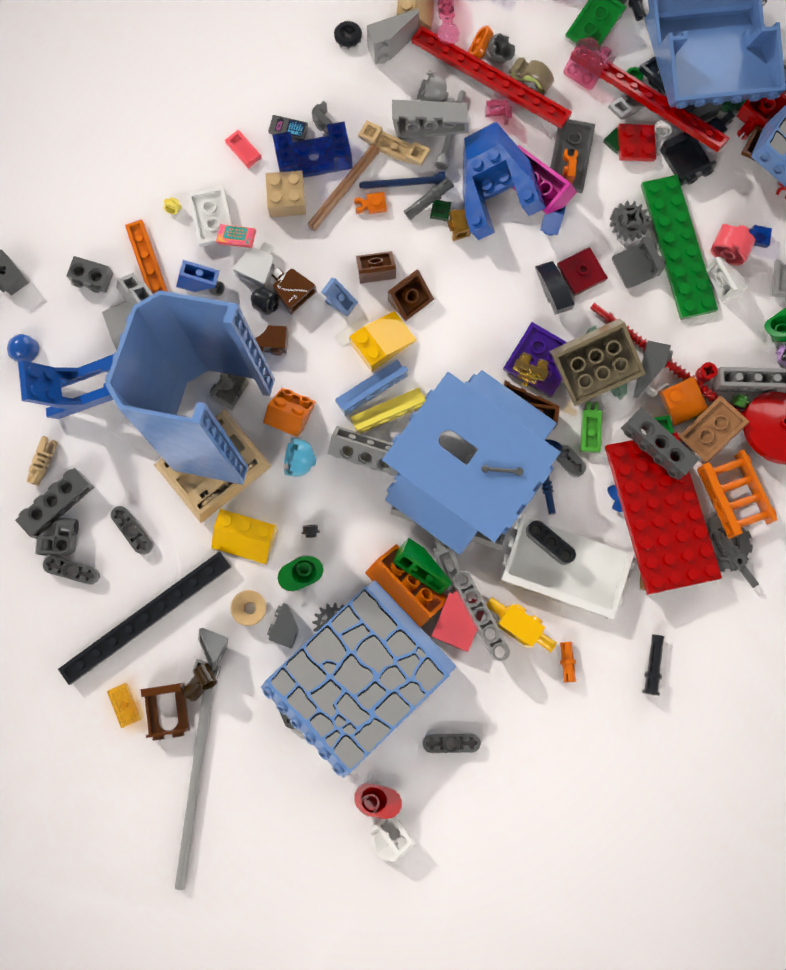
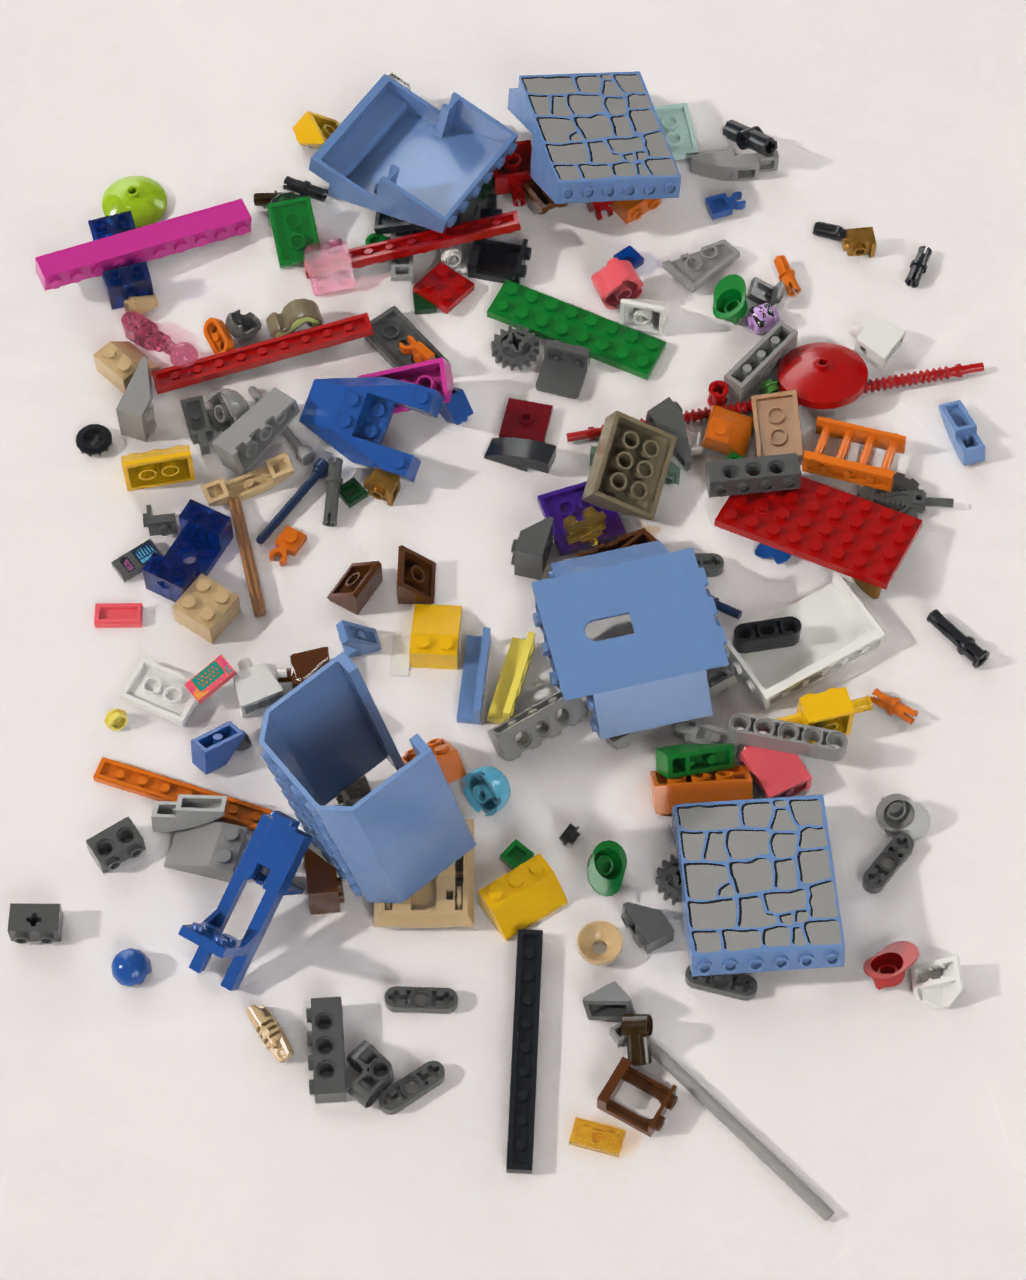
camera: 50 degrees left, 20 degrees down
dark grey hinge [481,465,523,476] -> none
clear pink bracket [485,99,512,125] -> none
bright green hinge [580,401,602,453] -> none
none -> yellow slope [121,445,195,491]
none -> dark grey hinge [180,395,213,455]
none -> green plate [500,839,534,870]
none -> dark grey slope [511,517,554,580]
none -> light grey piece [876,793,931,841]

